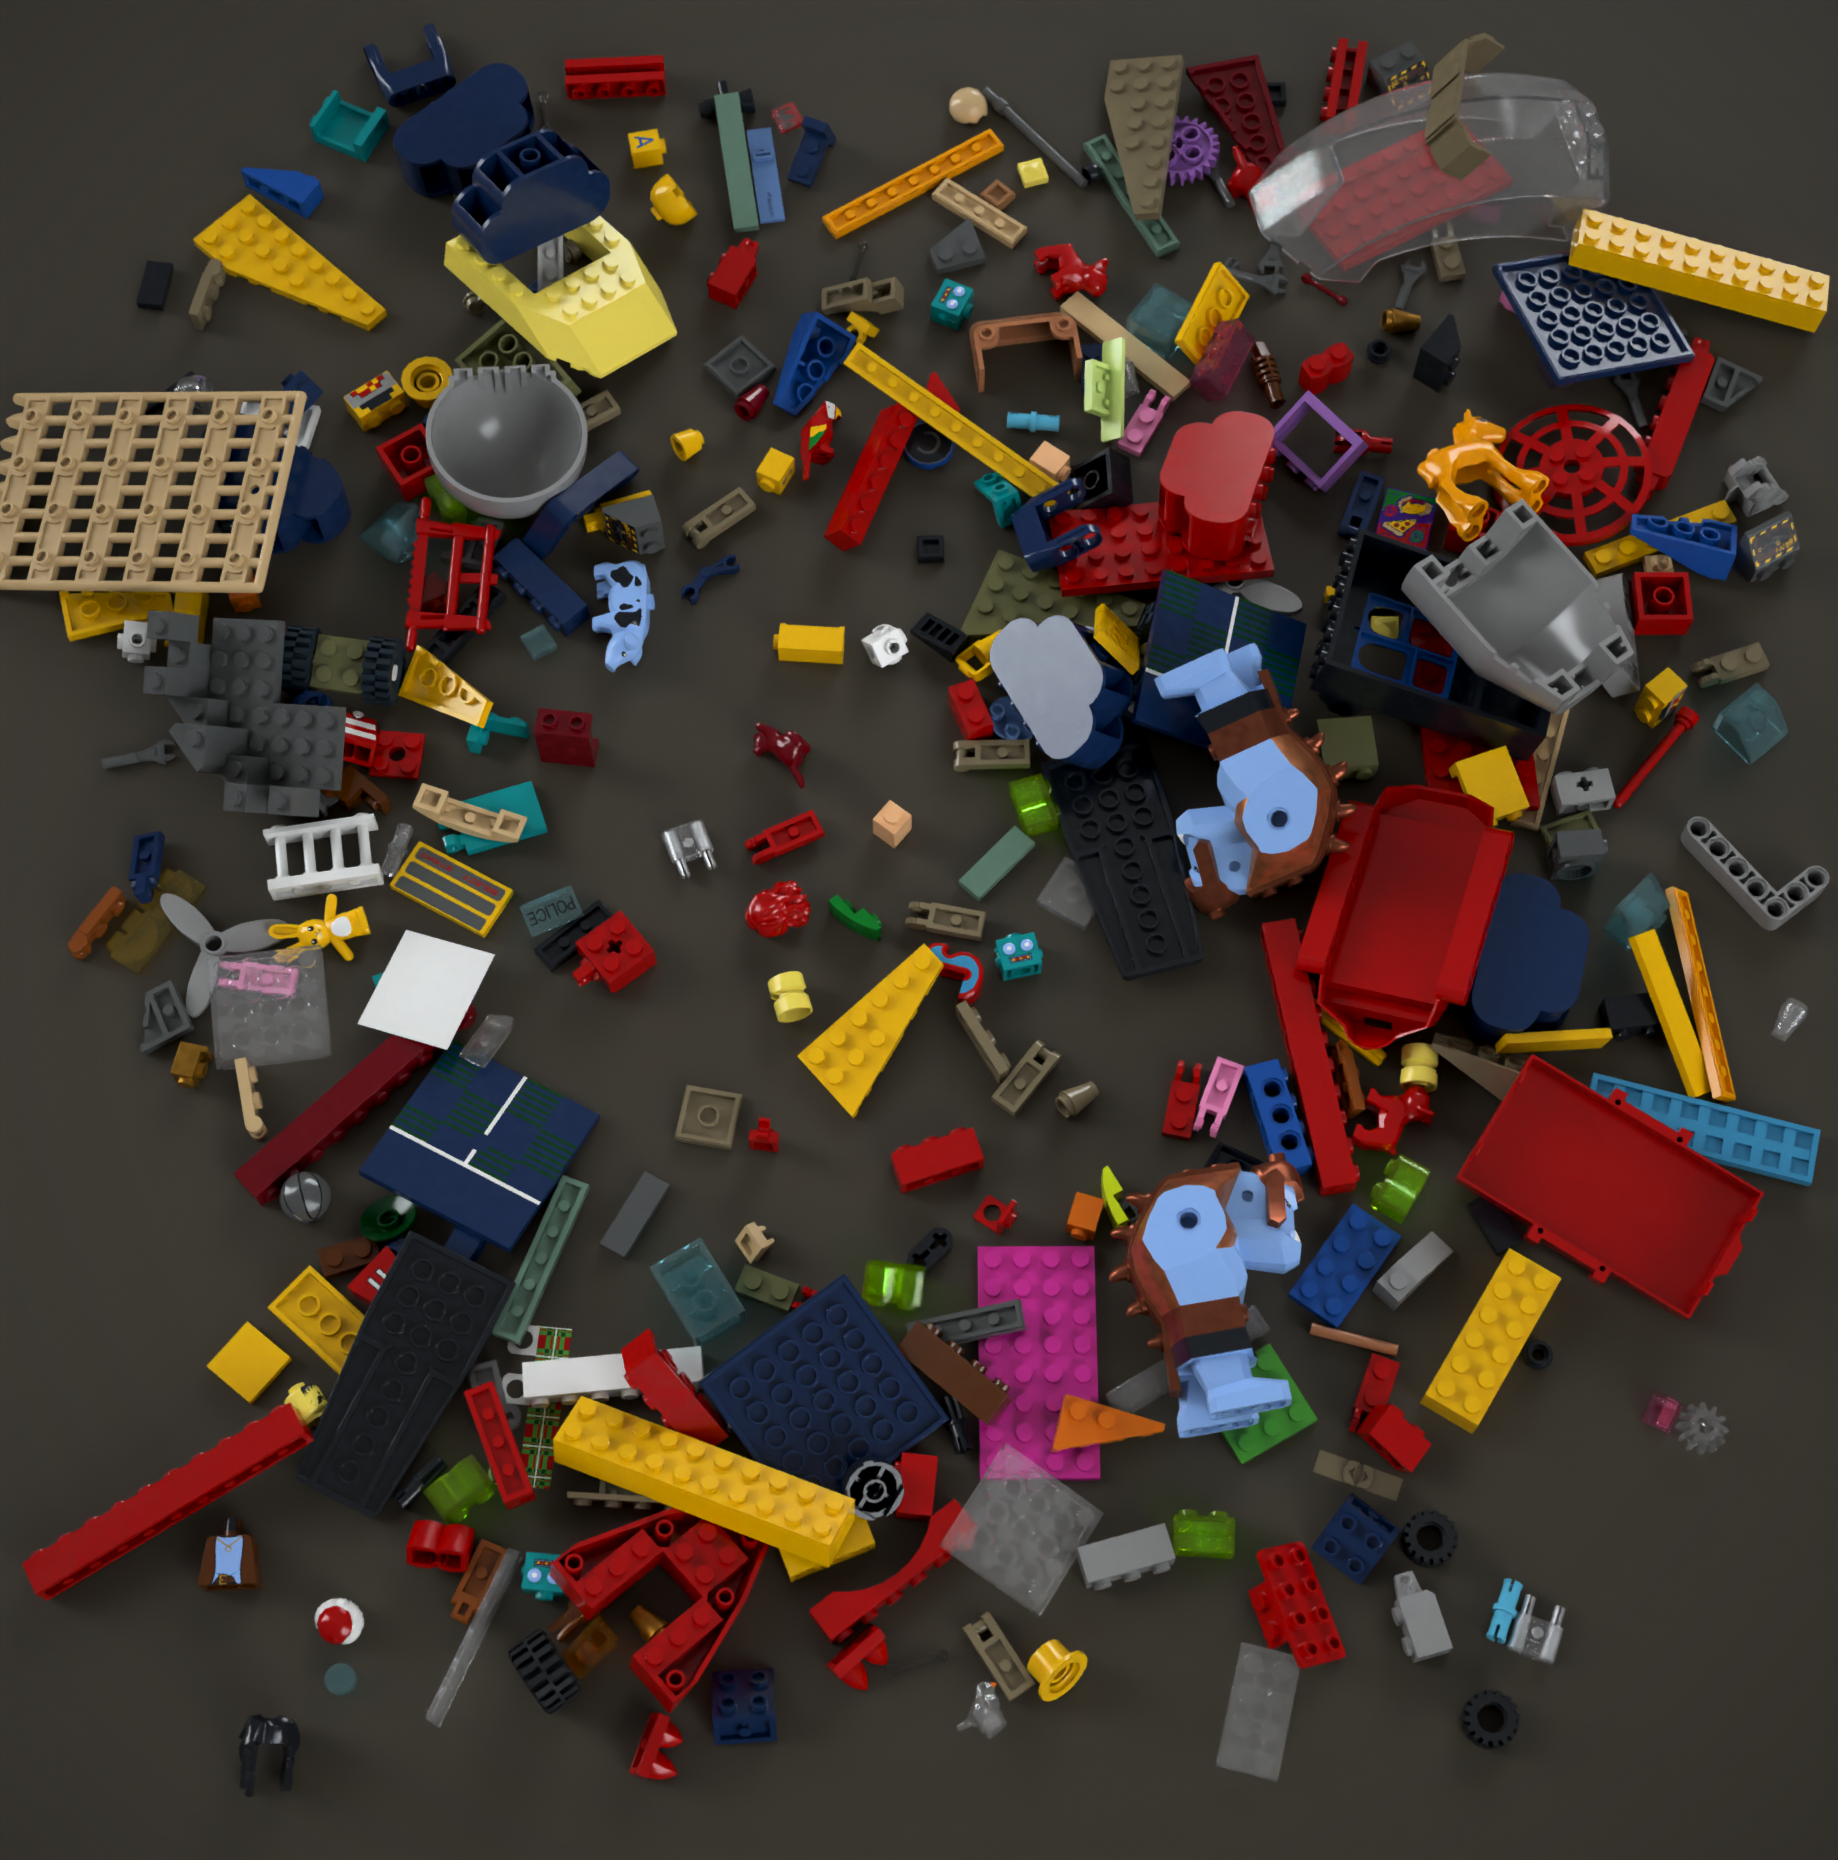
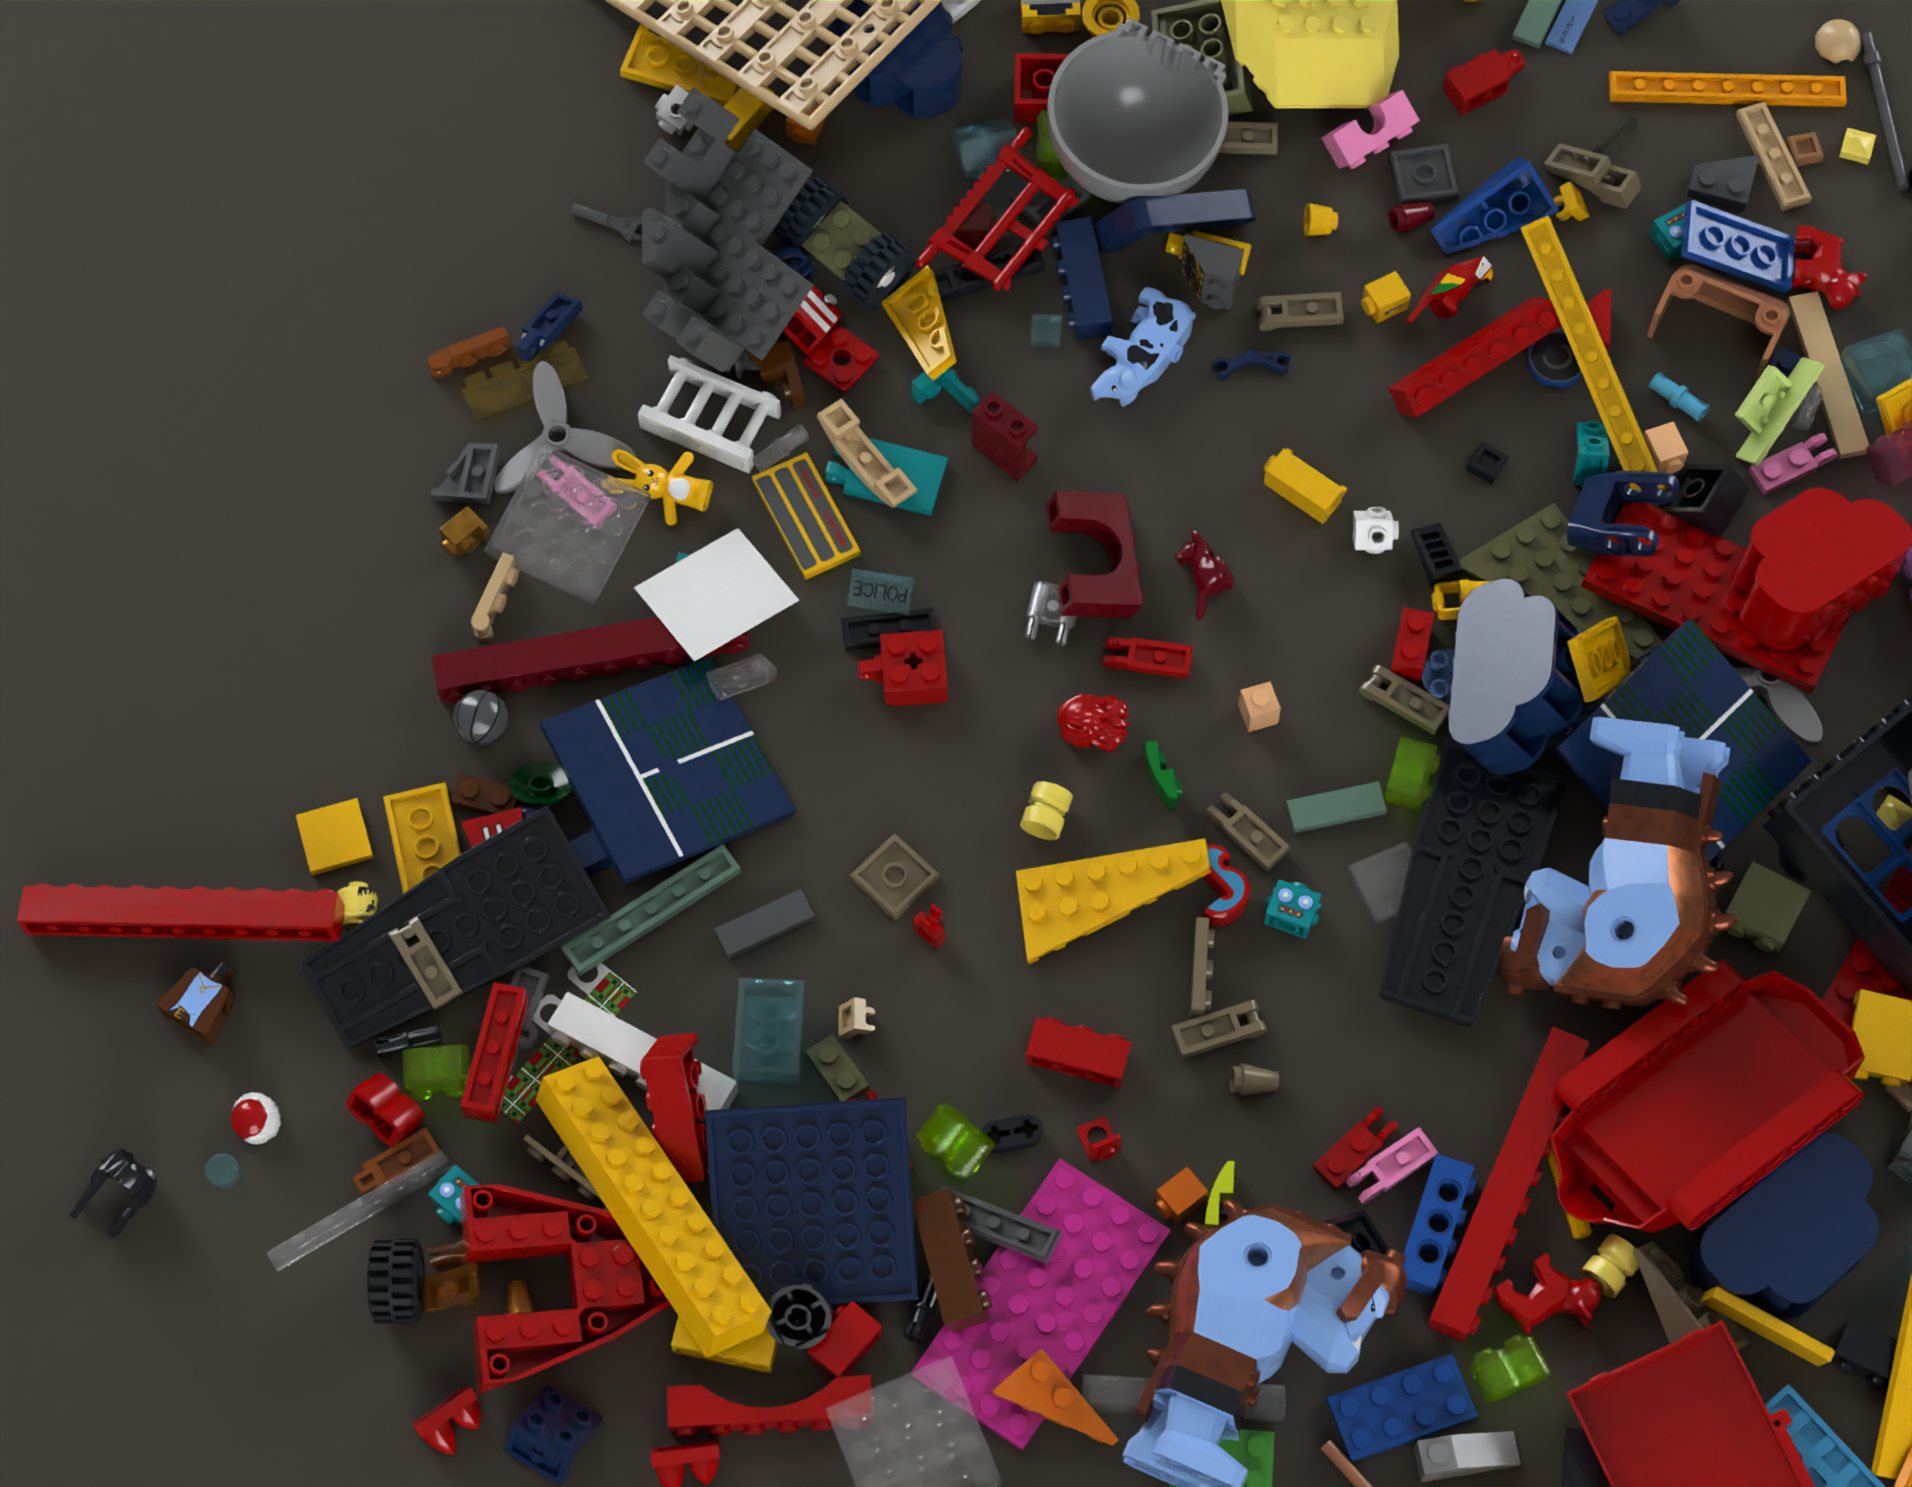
camera: 35 degrees right, 0 degrees up
dark orange hinge [1330,1039,1366,1119] -> none
none -> dark tan plate [389,916,463,1010]
none -> dark red arch [1046,490,1144,619]
none -> bright pink arch [1321,90,1420,169]
none -> blue plate [1681,200,1795,294]

